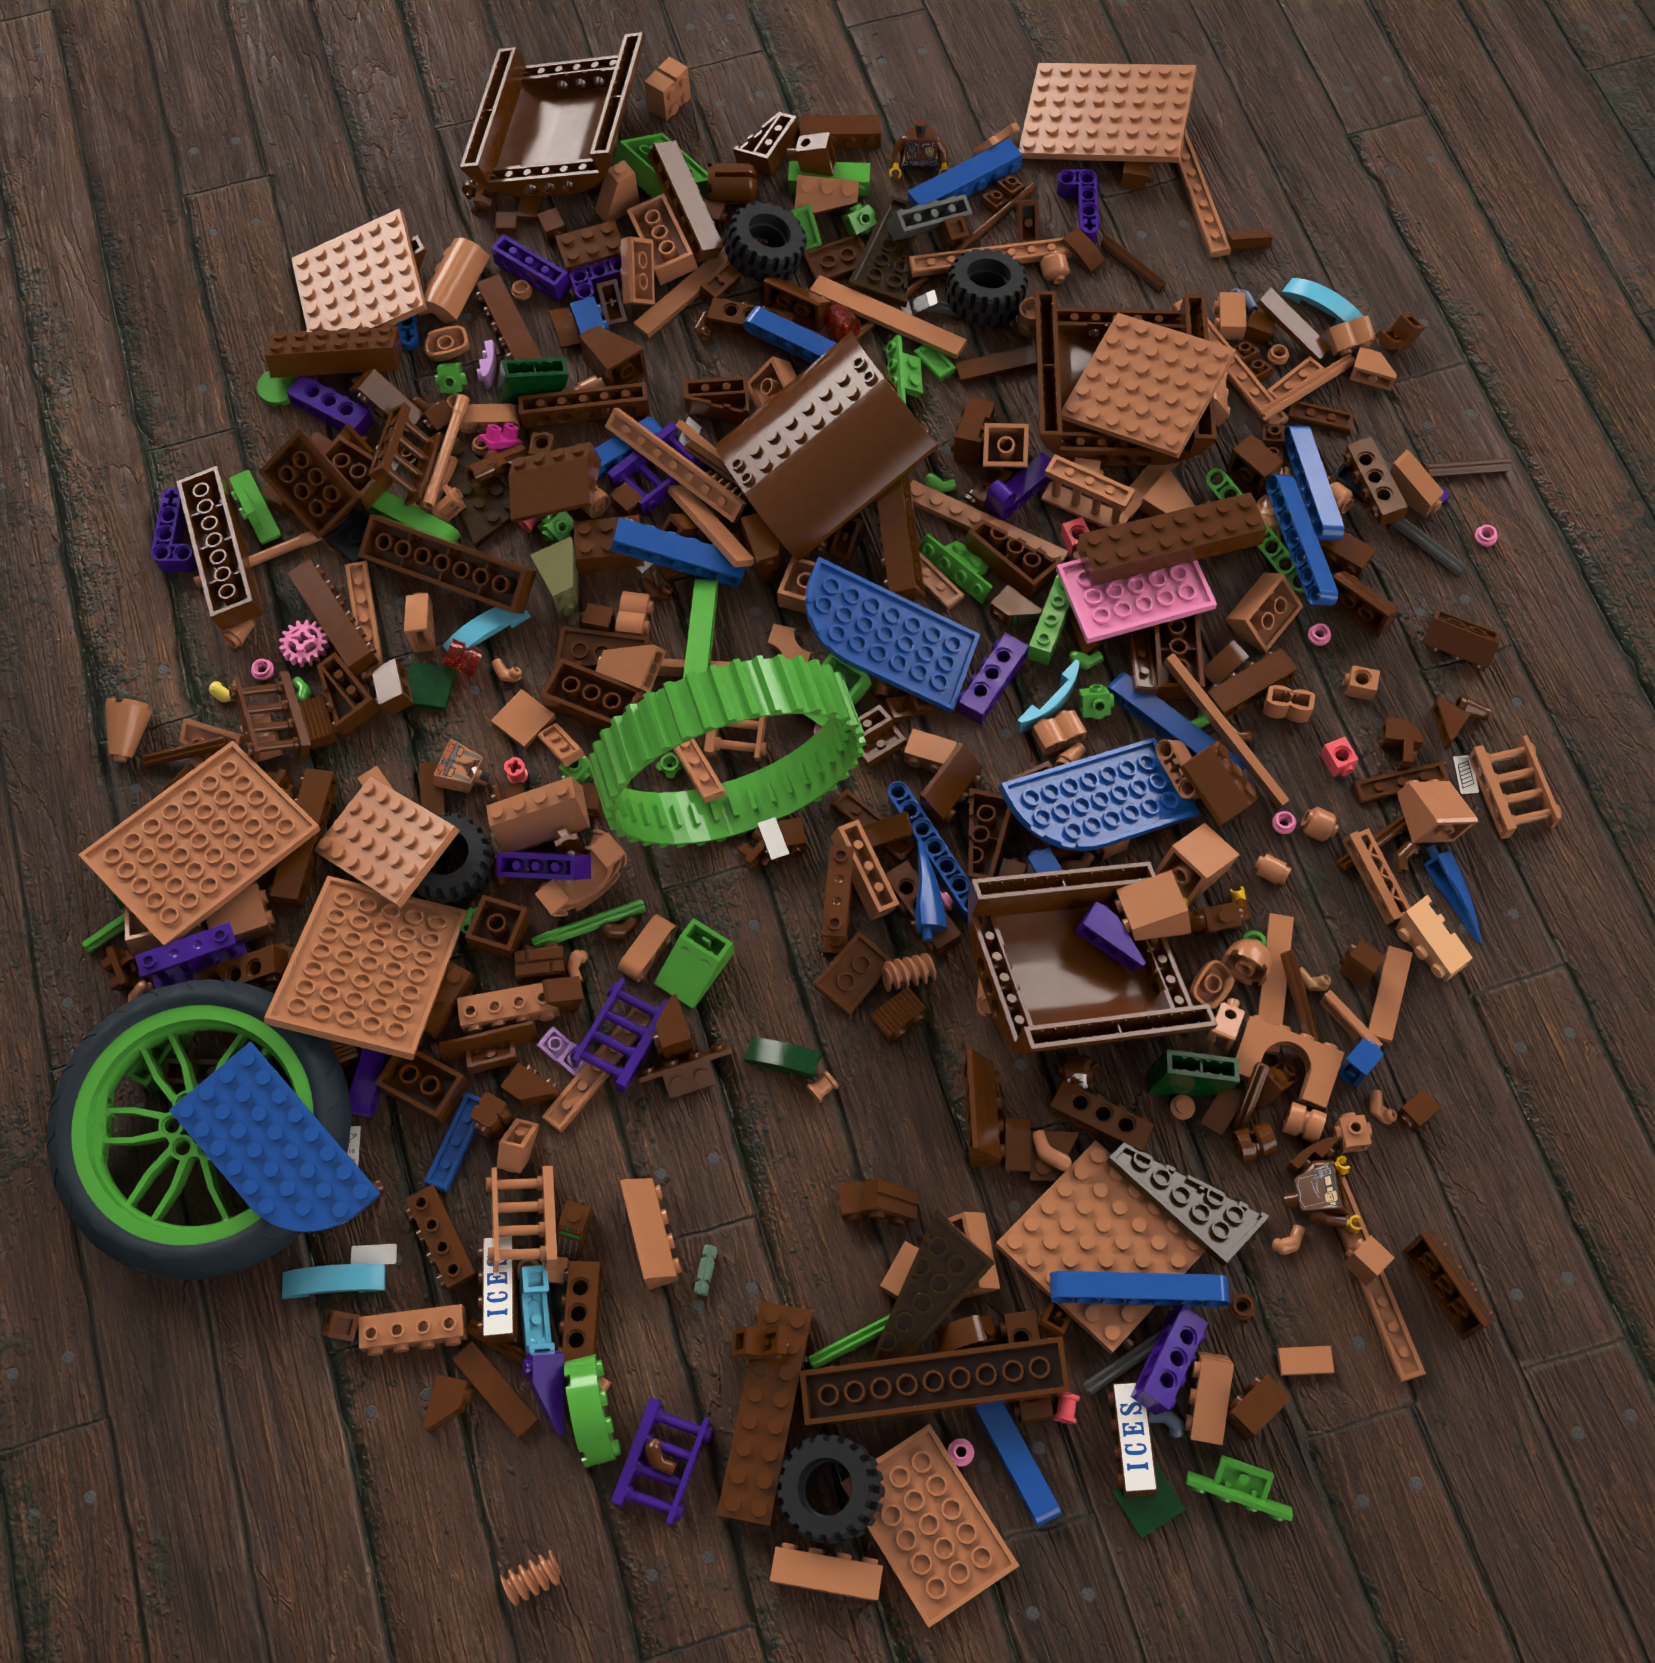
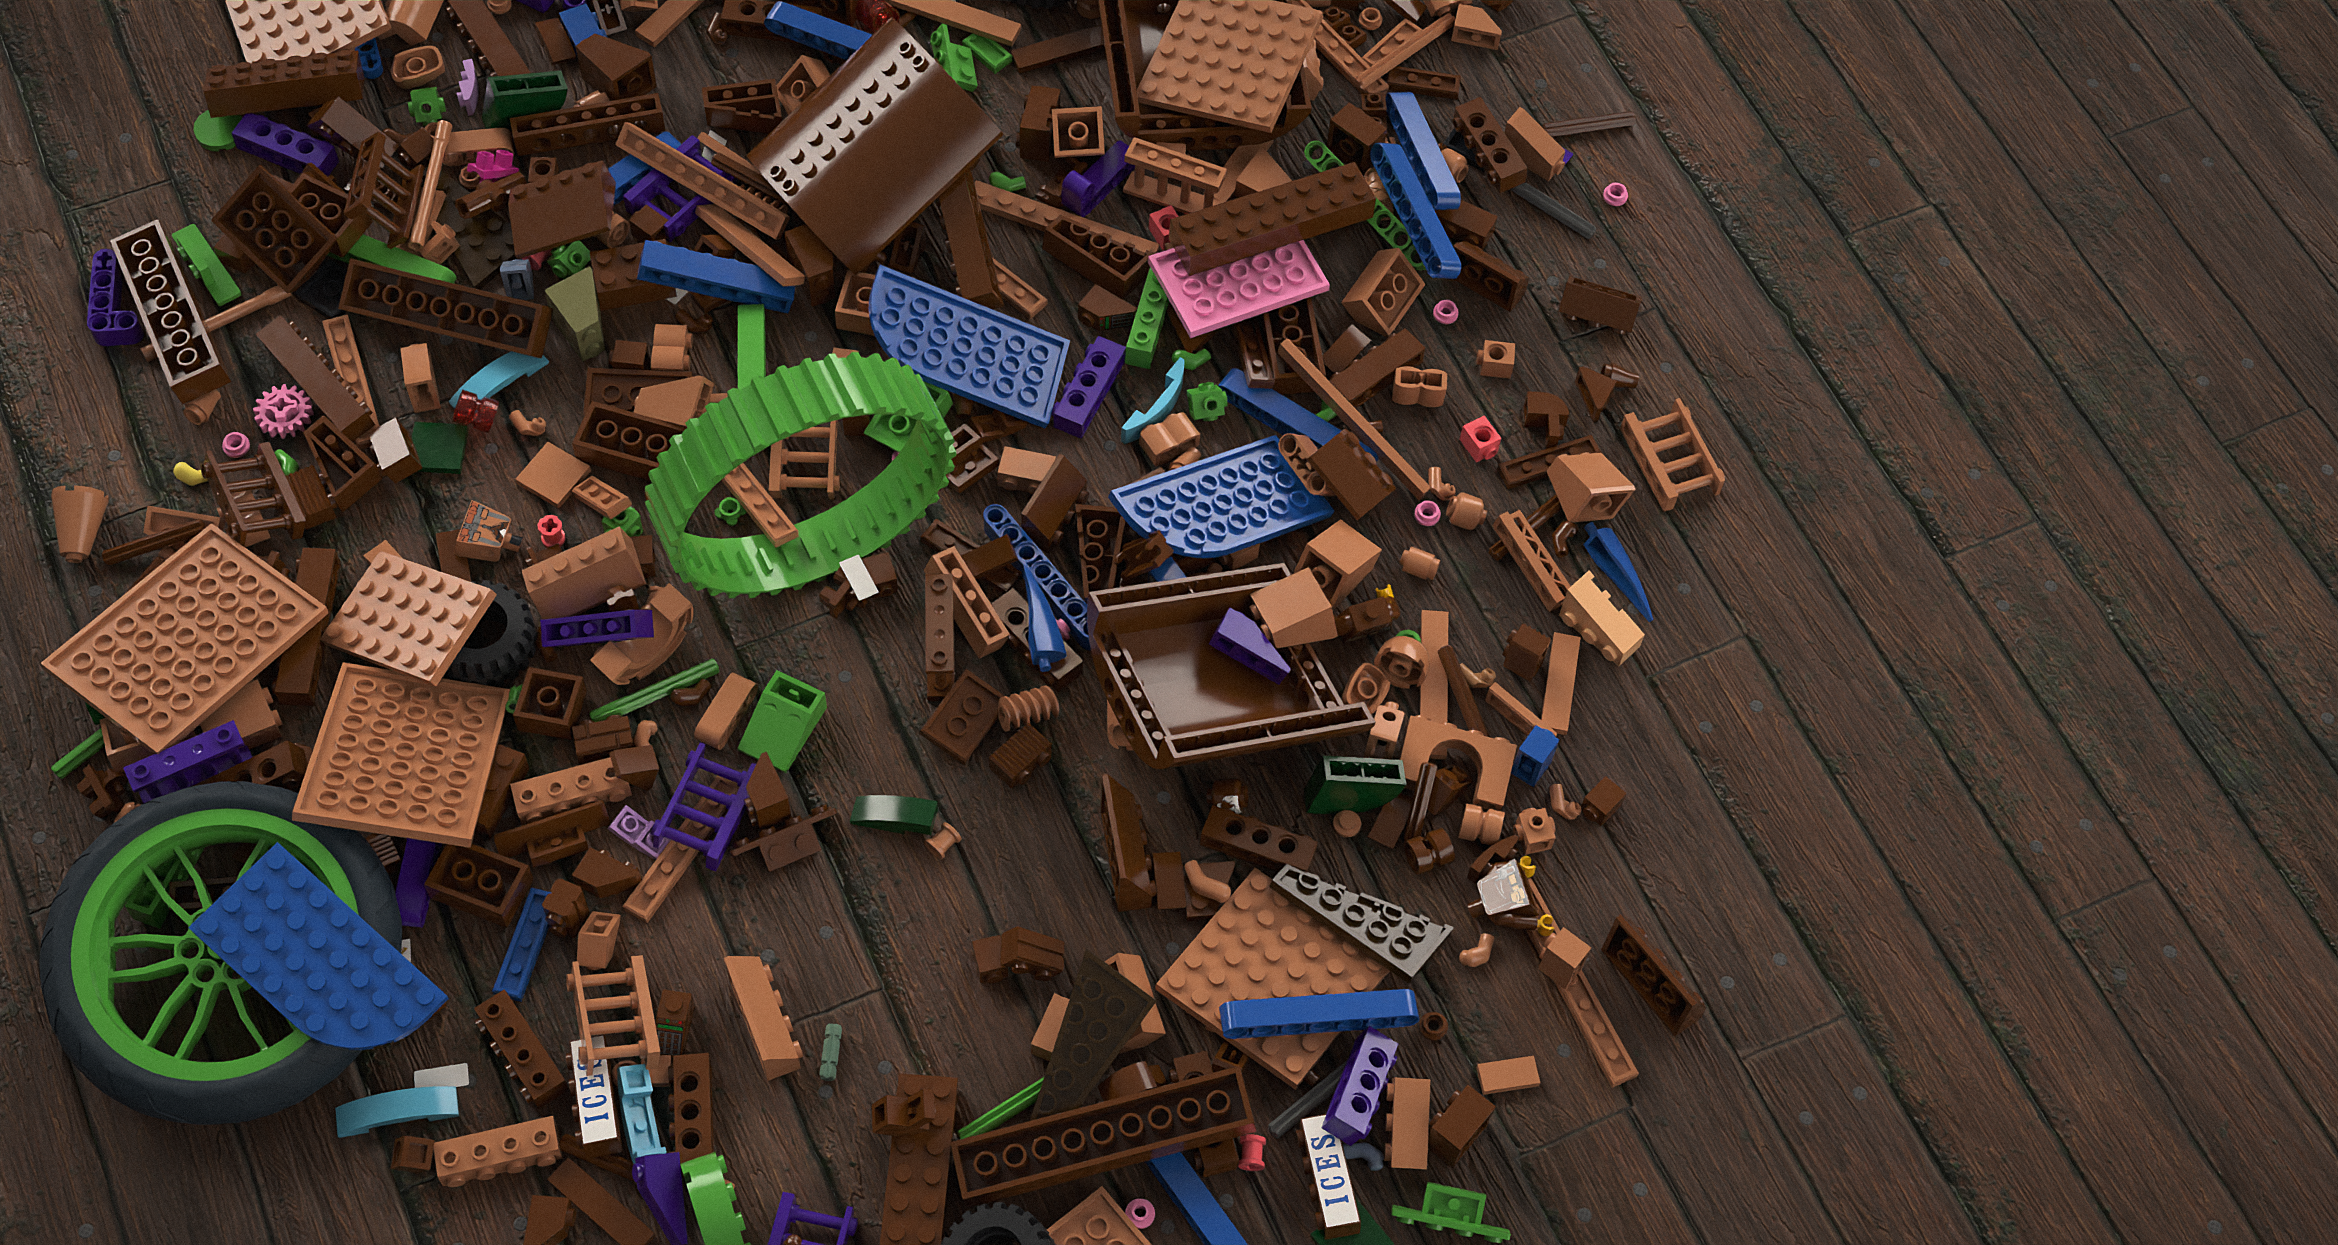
camera: 15 degrees left, 5 degrees down
bright green bracket [919,534,992,604] -> none
white sticker [1453,755,1479,794] -> none
none -> sand blue slope [500,259,534,300]
none -> reddish brown hinge [1114,530,1174,582]
none -> nougat arm [1428,467,1456,501]

